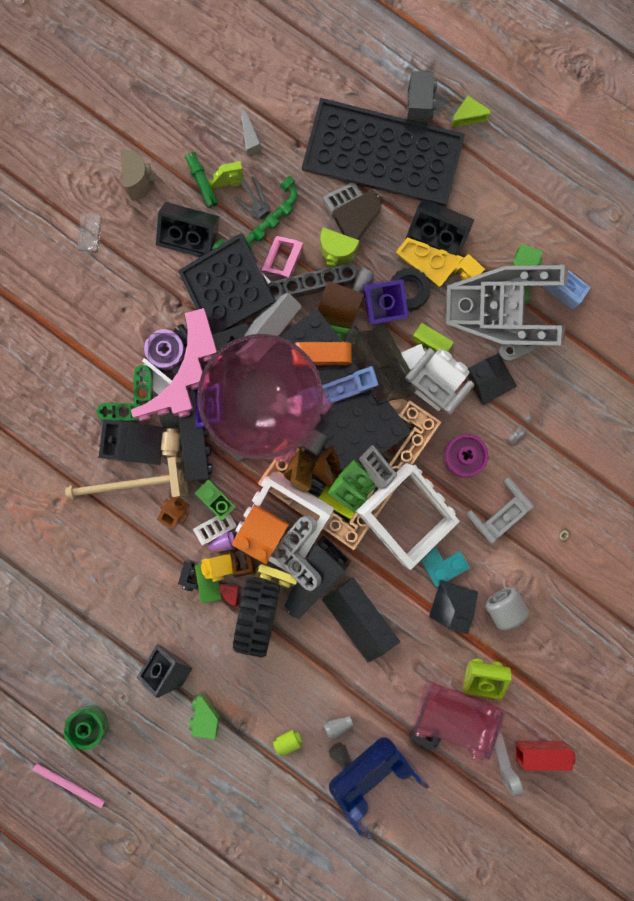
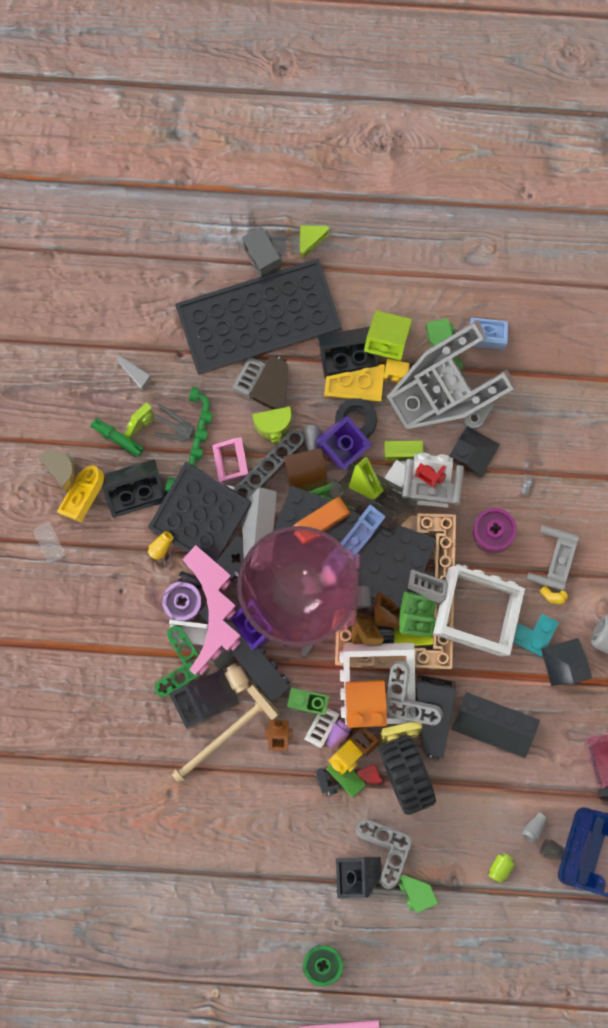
camera: 30 degrees left, 5 degrees down
none -> yellow tile [57,465,104,522]
none -> yellow cone [148,531,173,560]
none -> lime slope [349,457,383,500]
none -> light grey beam [356,820,411,889]
none -> lime panel [364,310,412,360]
none -> red bracket [415,463,447,488]
none -> yellow arm [539,586,568,604]

